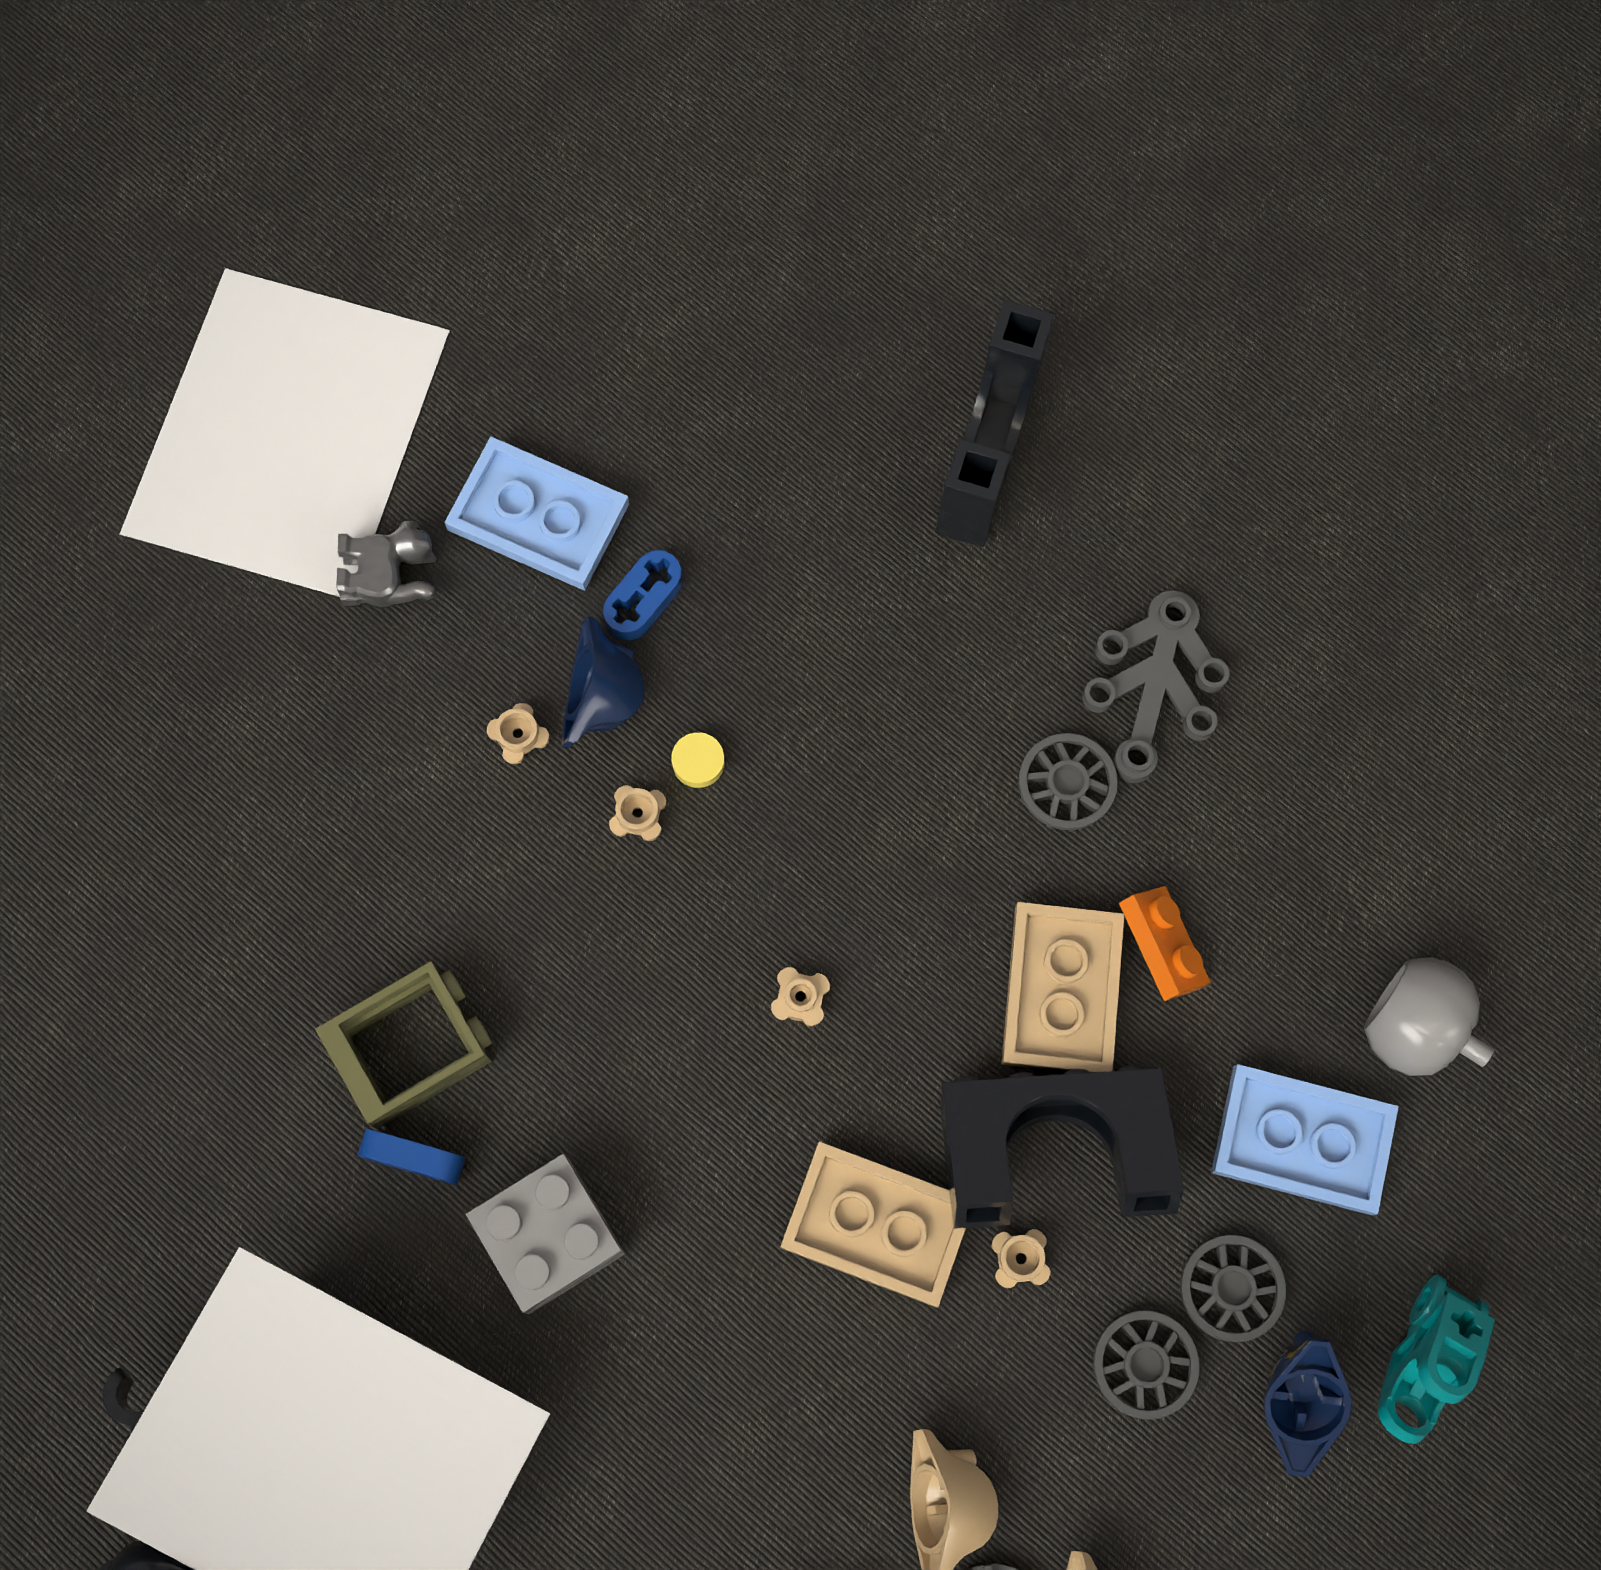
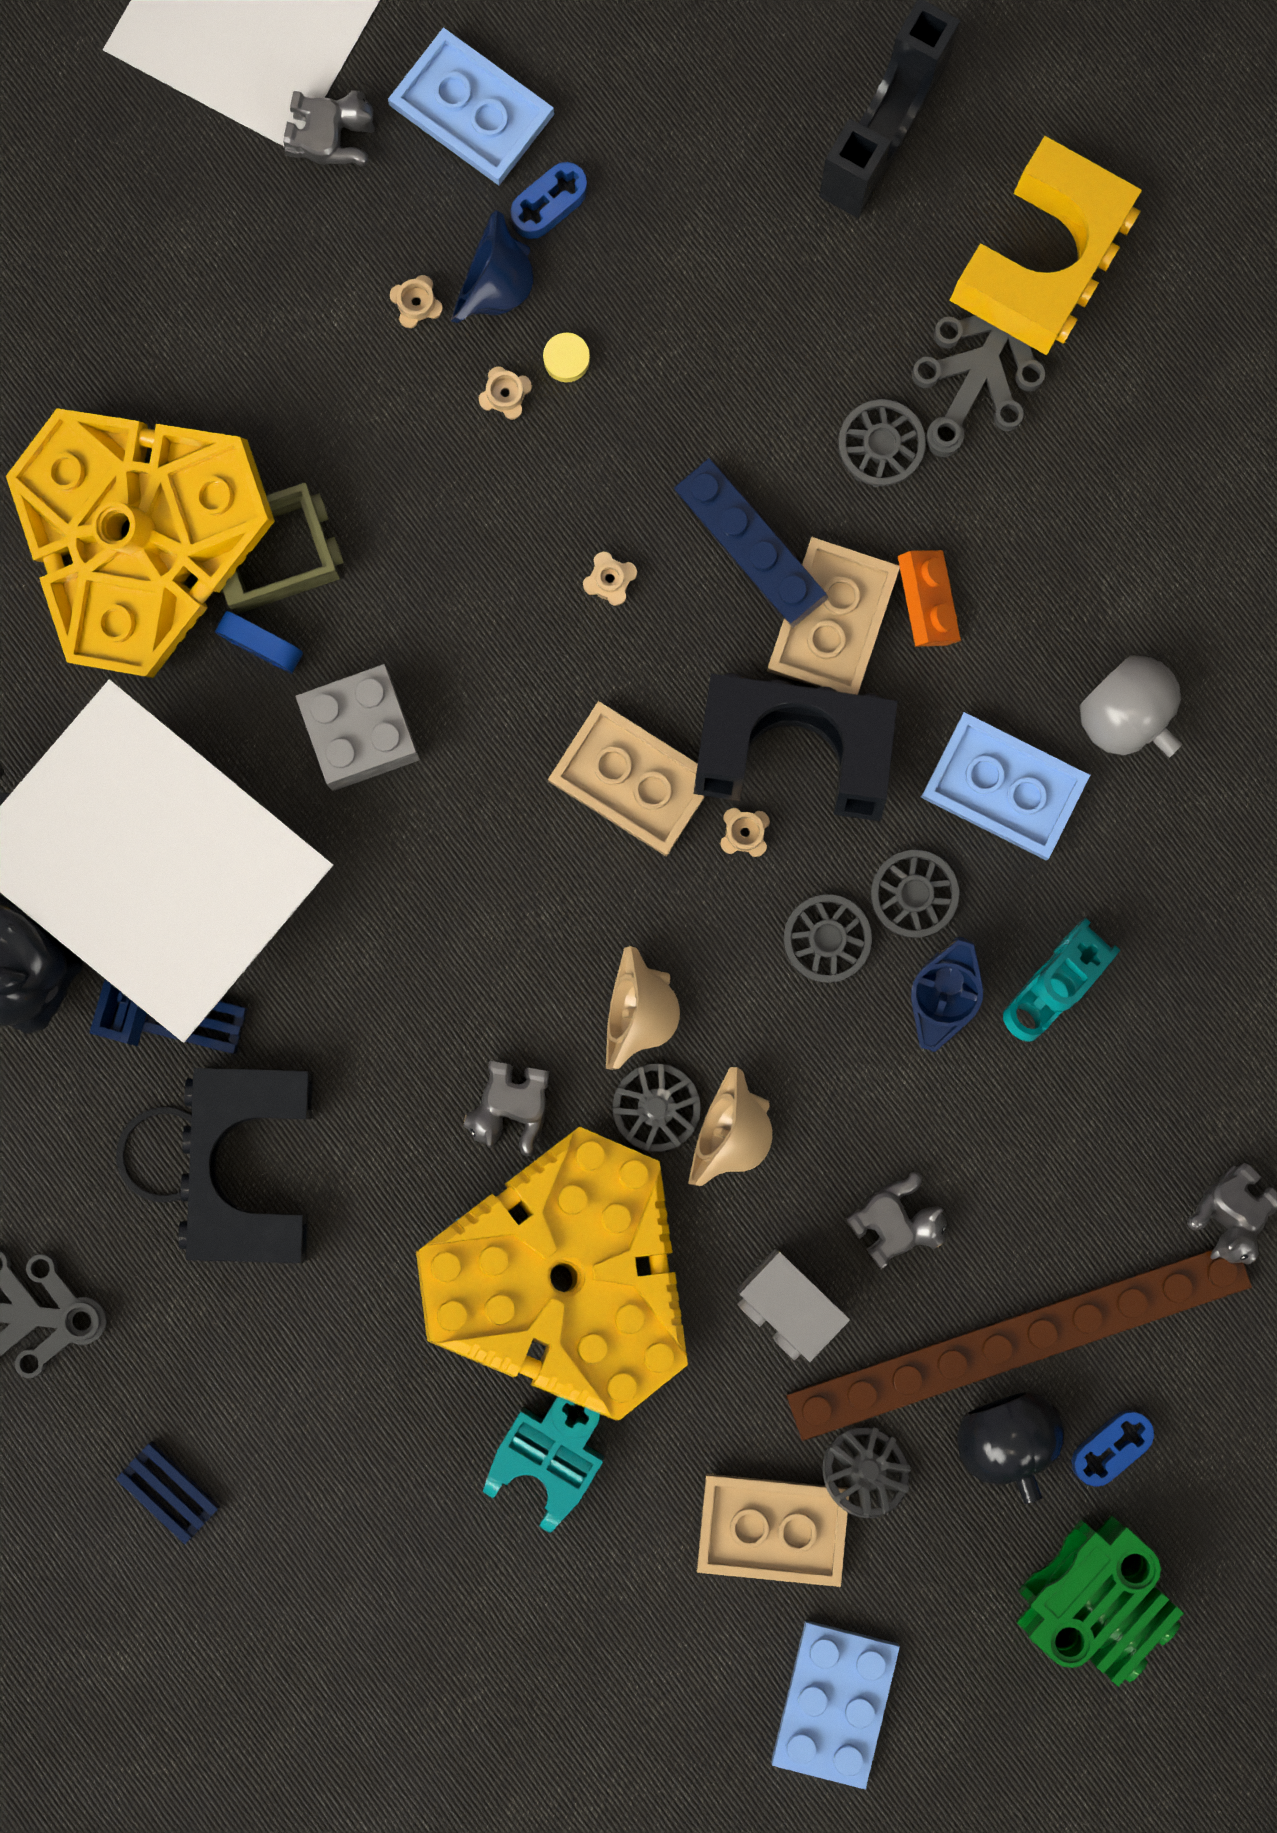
camera: 15 degrees right, 10 degrees up
none -> yellow plate [6,408,275,678]
none -> dark blue plate [674,458,829,628]
none -> yellow arch [949,136,1142,355]

